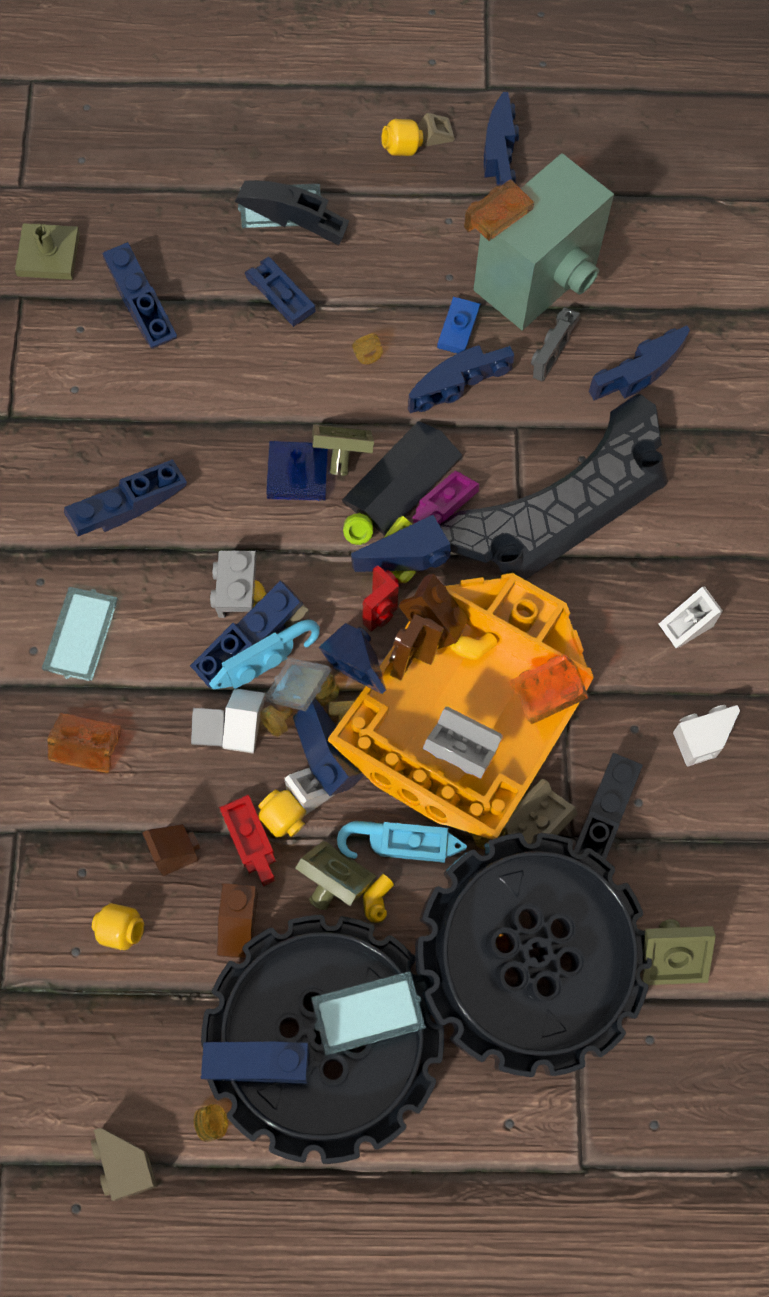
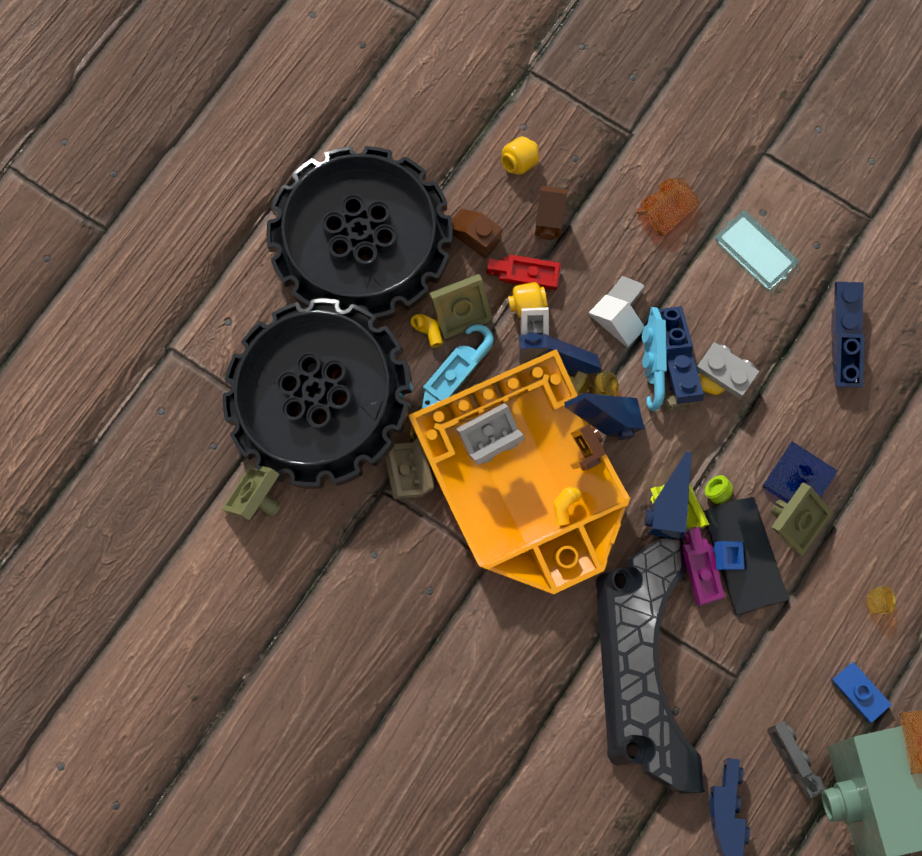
camera: 125 degrees right, 5 degrees up
dark tan slope [91,1128,157,1201] -> none
clear yellow tile [193,1104,228,1142] -> none
dark blue slope [201,1041,309,1084] -> none
clear yellow tile [260,705,293,737] -> none
clear piece [264,658,331,711] -> none
clear light blue piece [312,971,425,1055] -> none
red bracket [363,565,399,632] -> none
reddish brown bracket [399,573,468,649] -> none
dark blue slope [408,345,514,413] -> none
clear orange bracket [510,654,589,724] -> none
black slope [573,753,643,859] -> none
white slope [659,586,723,648] -> none
white slope [673,705,740,767] -> none
none -> blue tile [713,541,744,570]

